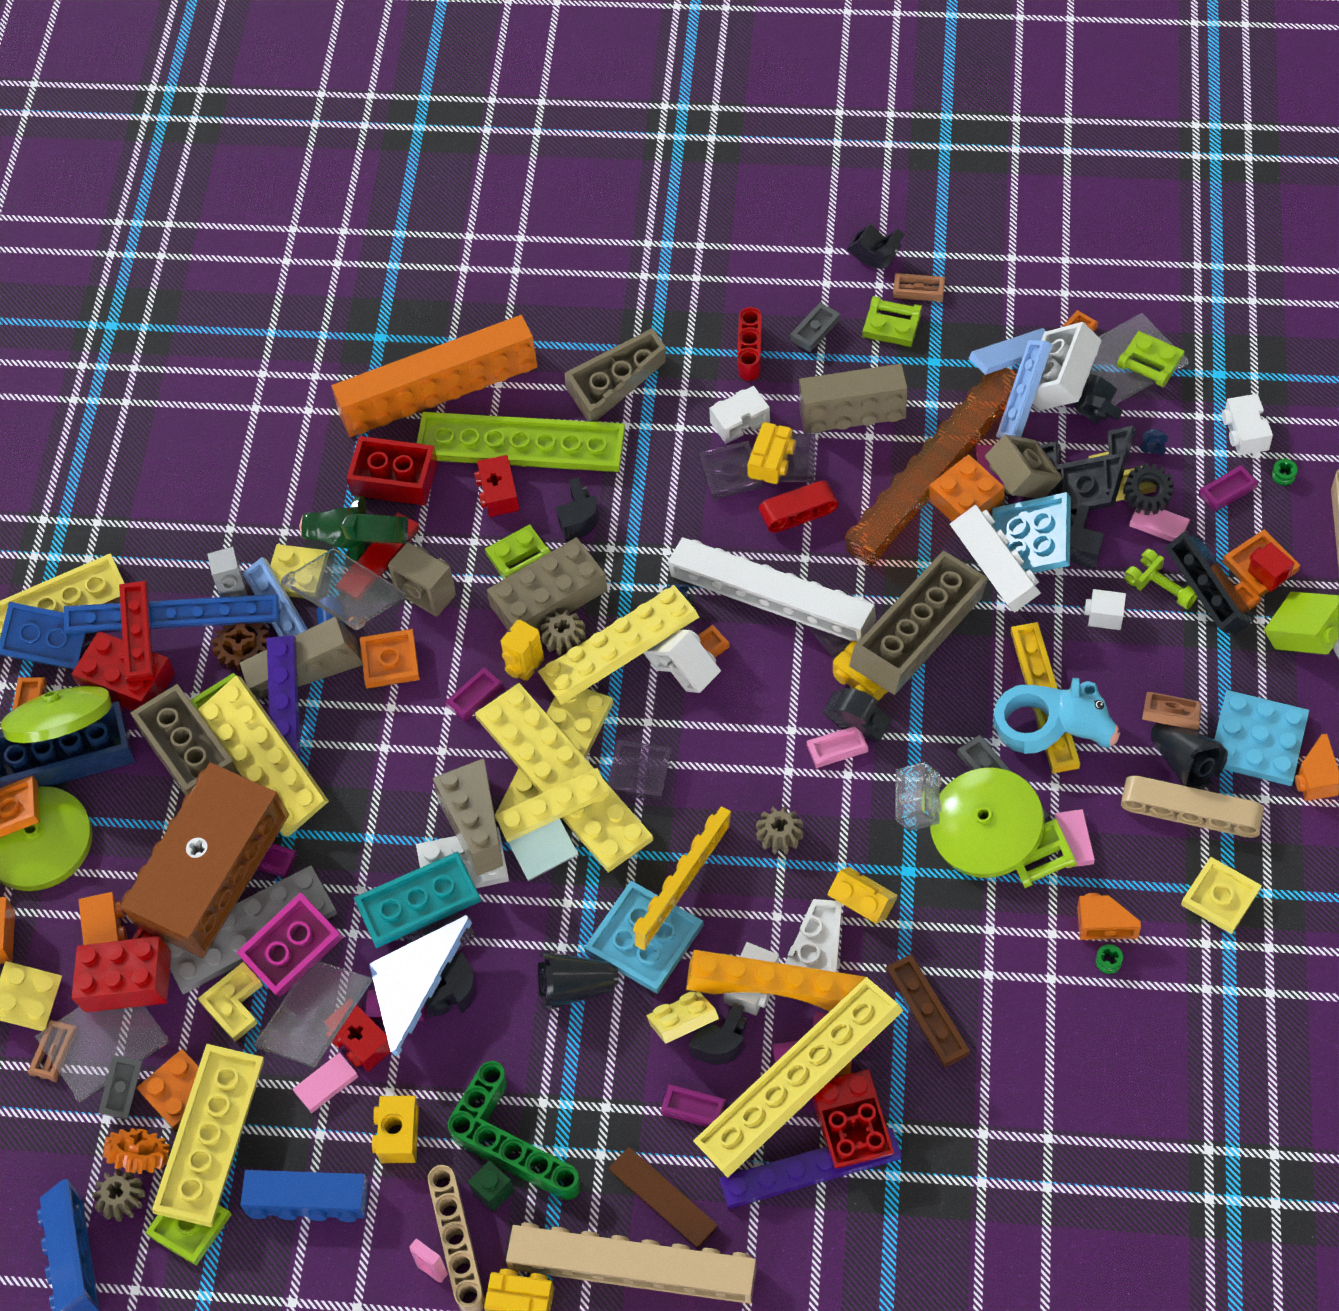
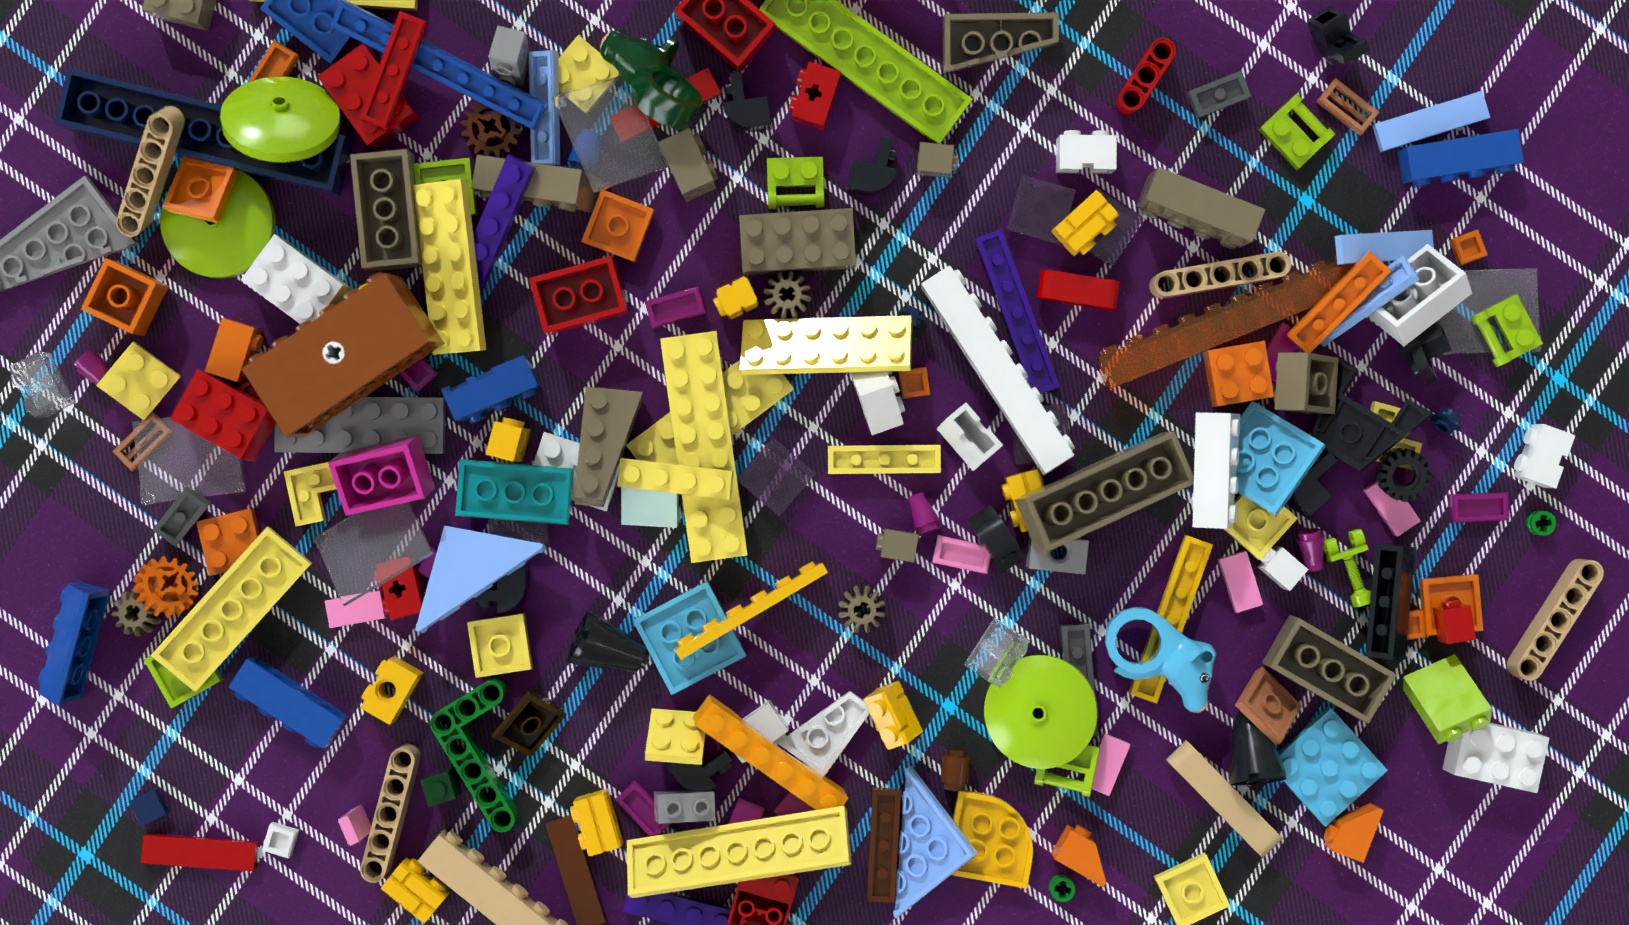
camera: 25 degrees right, 30 degrees up
none -> white brick [241,234,351,324]
none -> blue wedge [441,355,542,424]
none -> light yellow plate [467,613,533,678]
none -> yellow brick [486,417,531,462]
none -> dark brown slope [492,686,567,757]
none -> red brick [529,256,630,336]
none -> yellow brick [570,789,623,856]
none -> light grey brick [654,789,715,824]
none -> black brick [723,71,772,132]
none -> light yellow plate [828,445,941,474]
none -> dark tan brick [875,528,919,563]
none -> light blue tile [893,766,978,919]
none -> magenta cone [908,492,940,536]
none -> dark tan brick [916,142,958,178]
none -> white brick [937,403,1003,471]
none -> reddish brown brick [940,748,971,791]
none -> yellow plate [952,790,1033,889]
none -> dark purple plate [974,229,1060,394]
none -> light grey brick [1026,535,1089,574]
none -> tan beam [1149,252,1291,299]
none -> bright pink tile [1218,551,1263,613]
none -> light yellow plate [1224,495,1297,560]
none -> dark tan brick [1262,615,1397,724]
none -> orange plate [1286,251,1391,353]
none -> magenta cone [1296,528,1325,571]
none -> light blue tile [1372,91,1490,152]
none -> blue brick [1398,129,1524,188]

